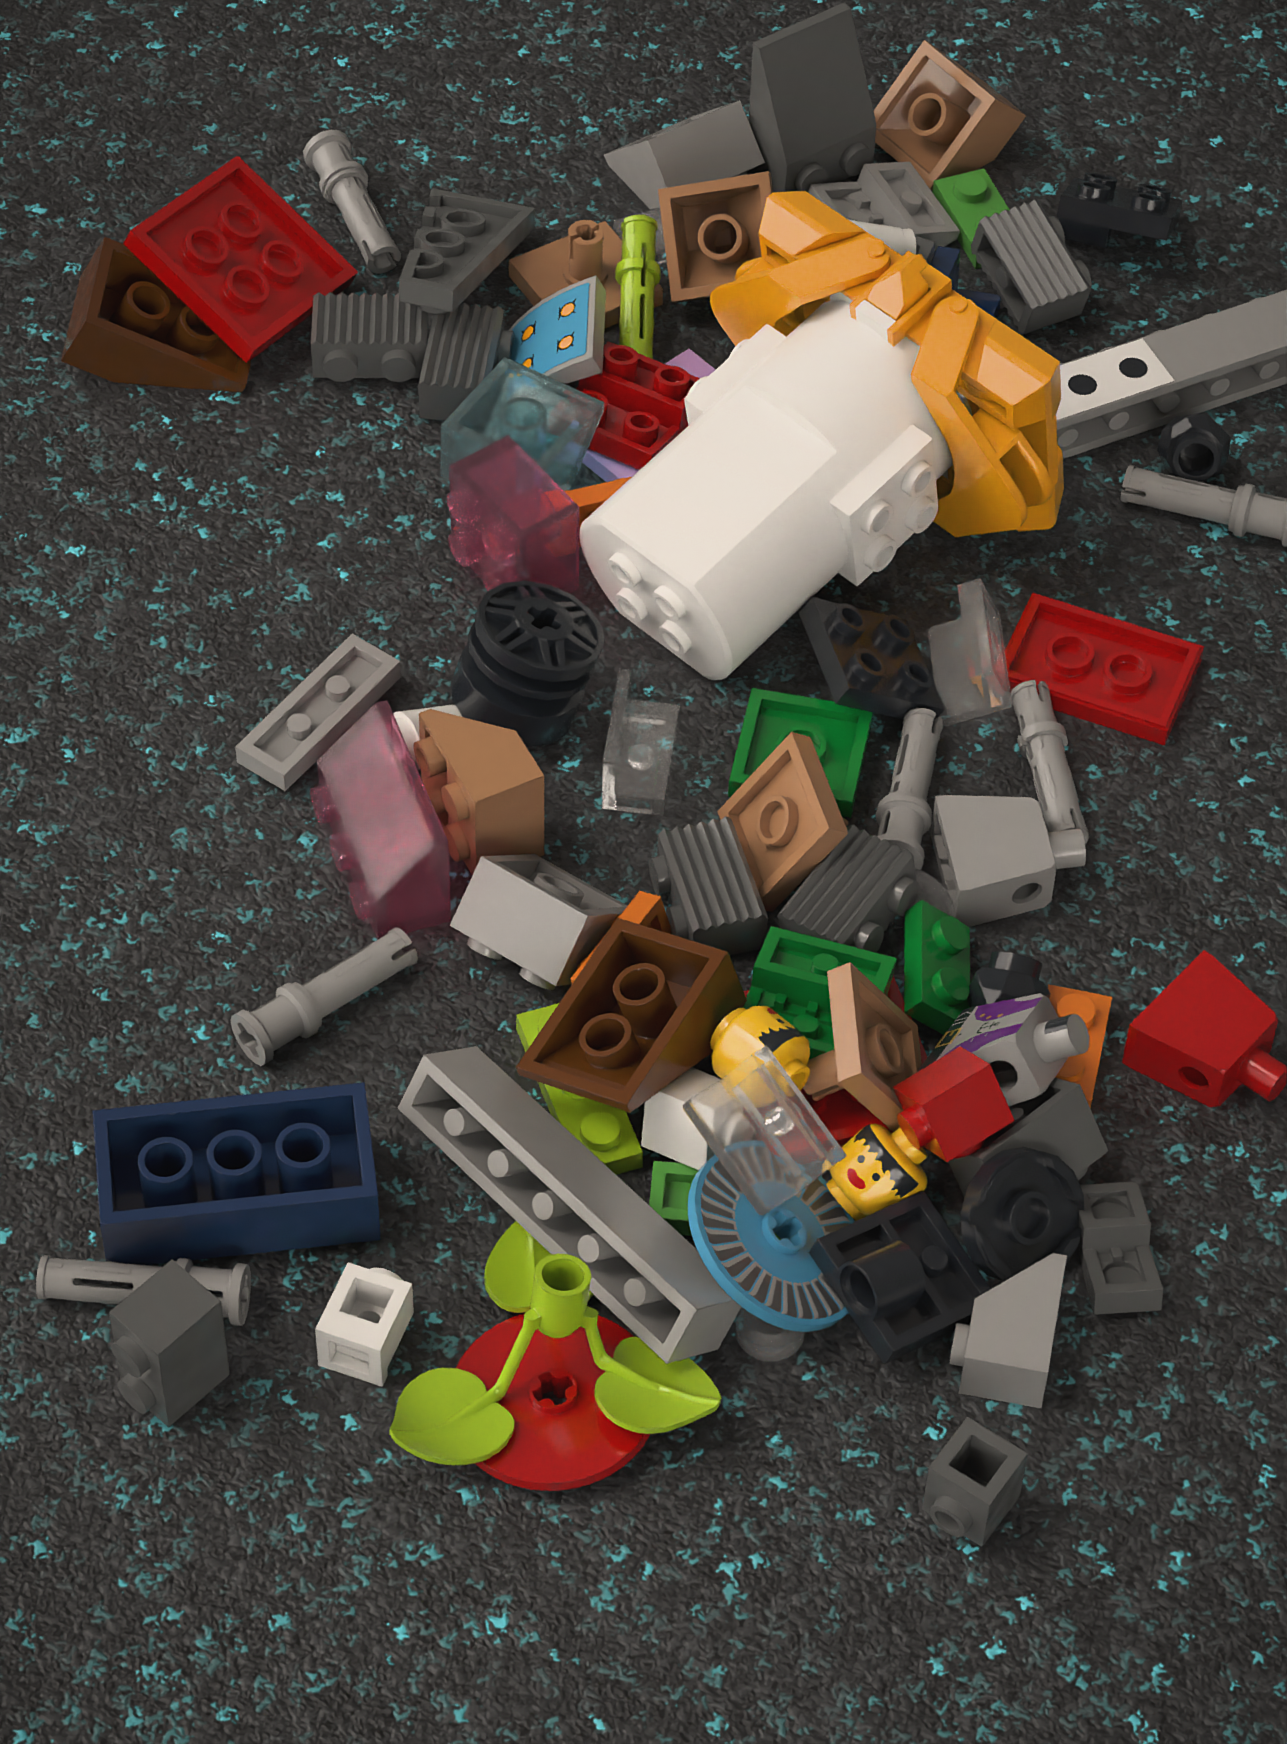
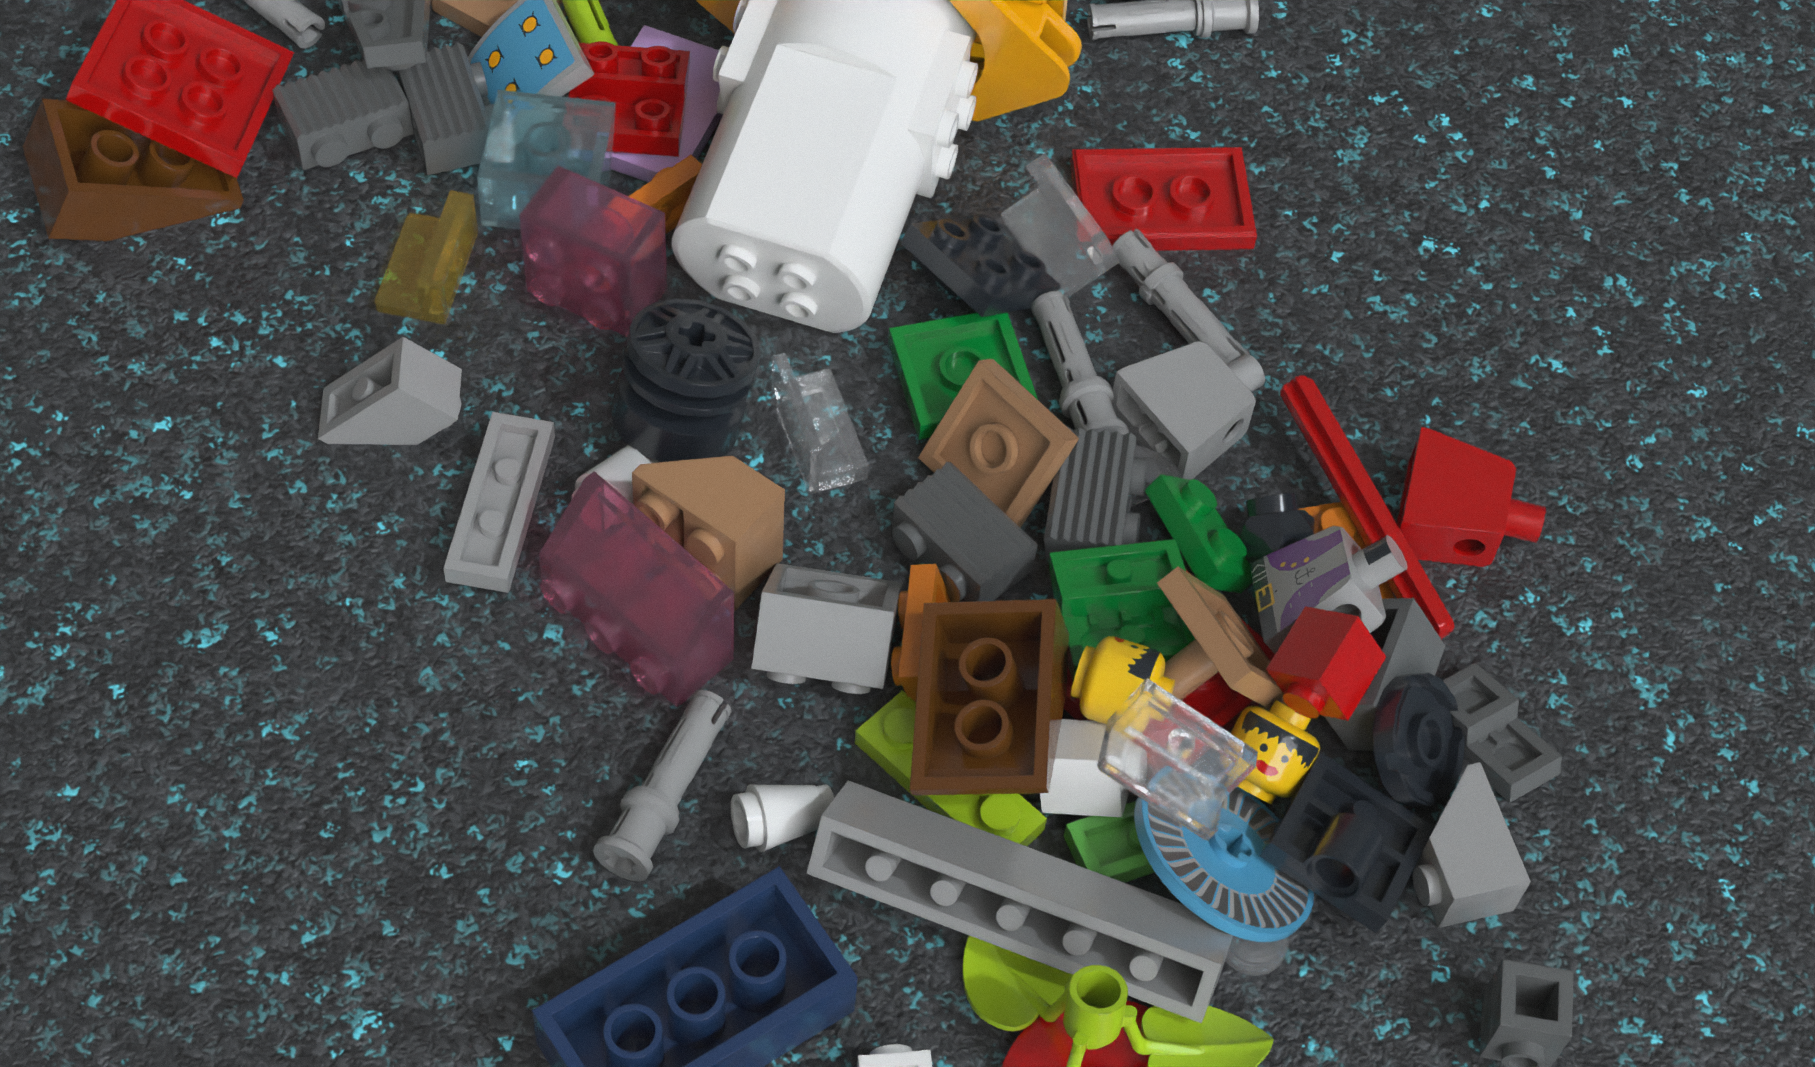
camera: 30 degrees left, 5 degrees up
none -> light grey slope [318,337,462,445]
none -> clear yellow panel [375,190,478,324]
none -> white cone [731,784,834,852]
none -> red axle [1280,375,1454,640]

